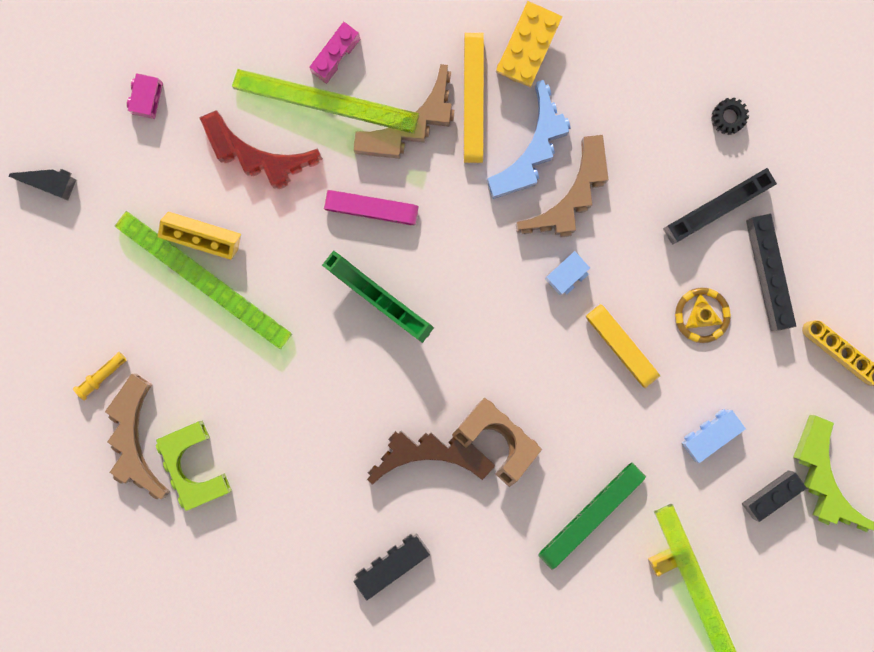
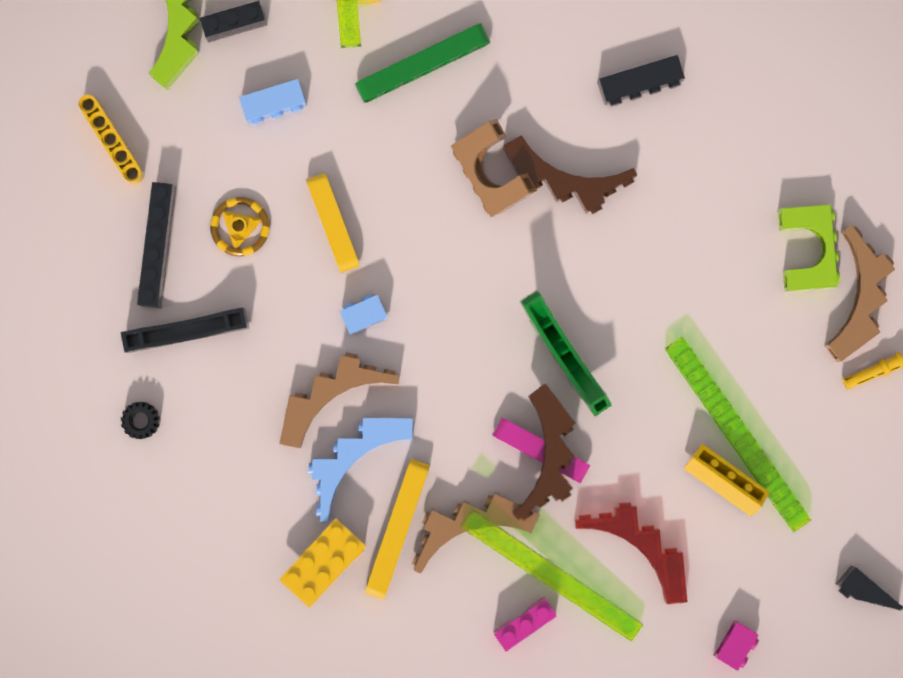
camera: 170 degrees left, 0 degrees up
none -> reddish brown arch [512,383,575,521]

